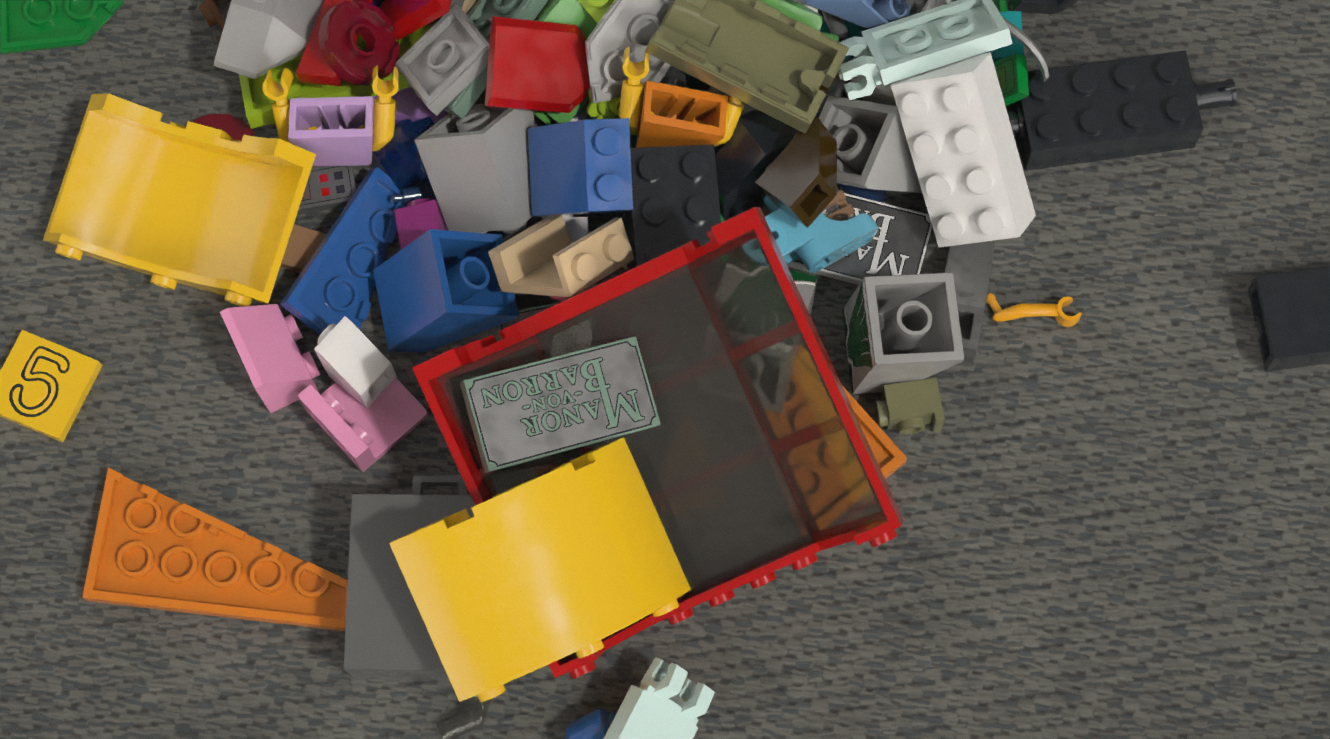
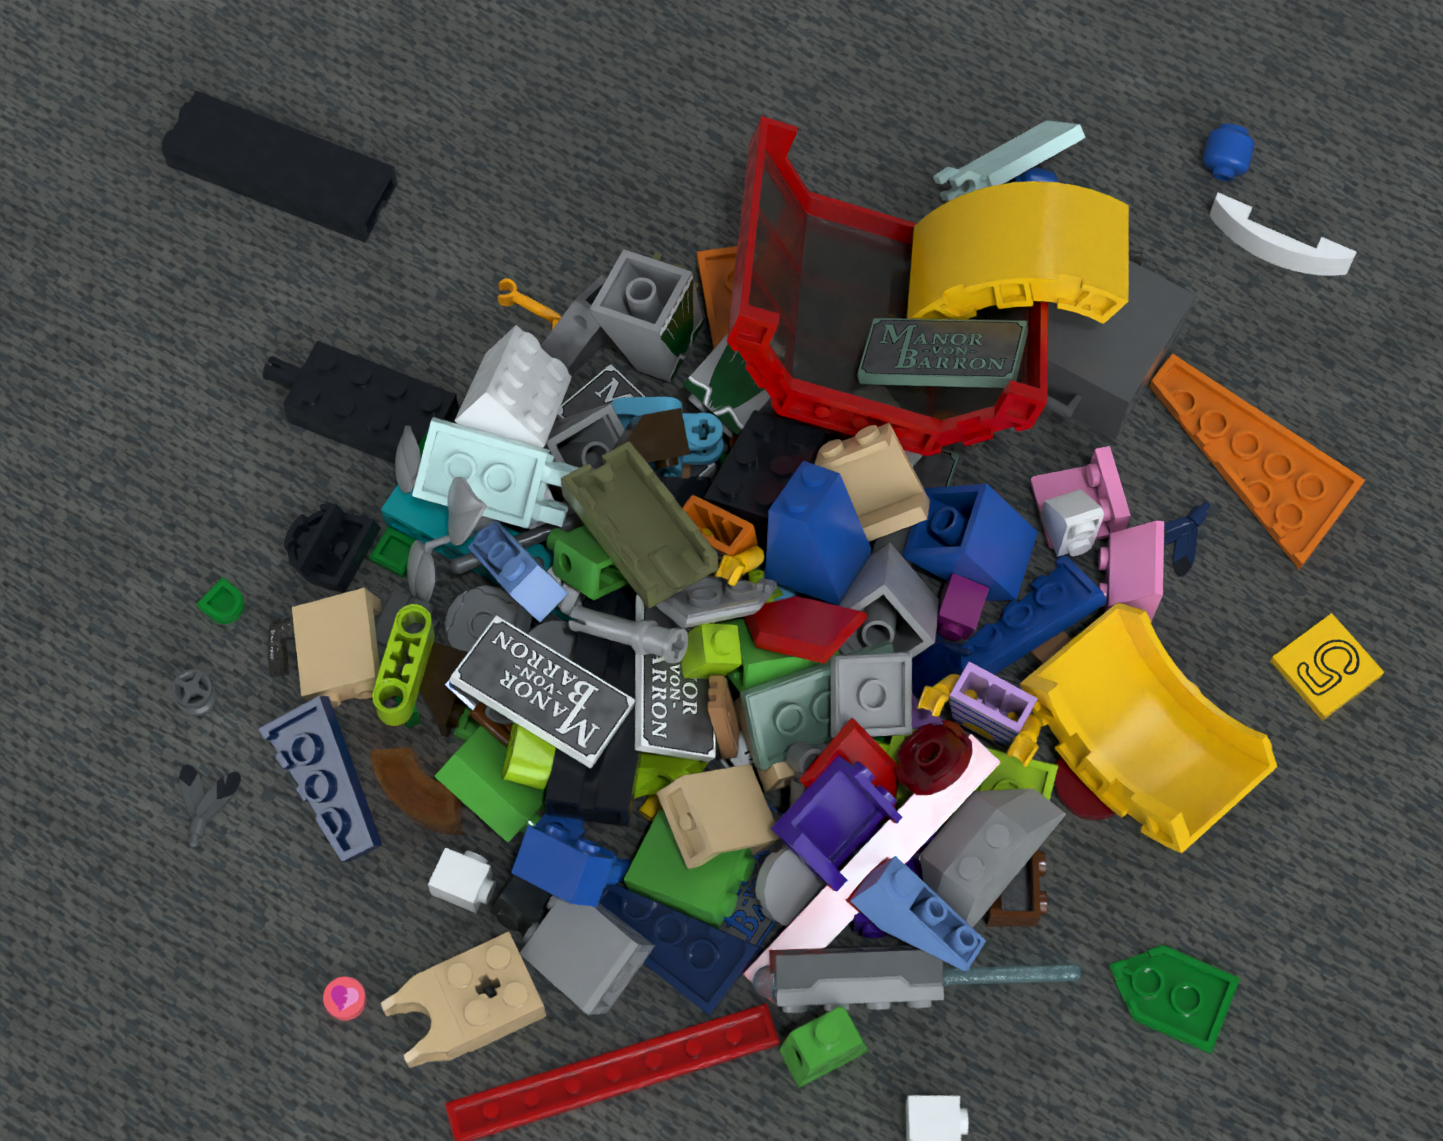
camera: 155 degrees left, 5 degrees down
none -> dark blue piece [1164,501,1210,577]

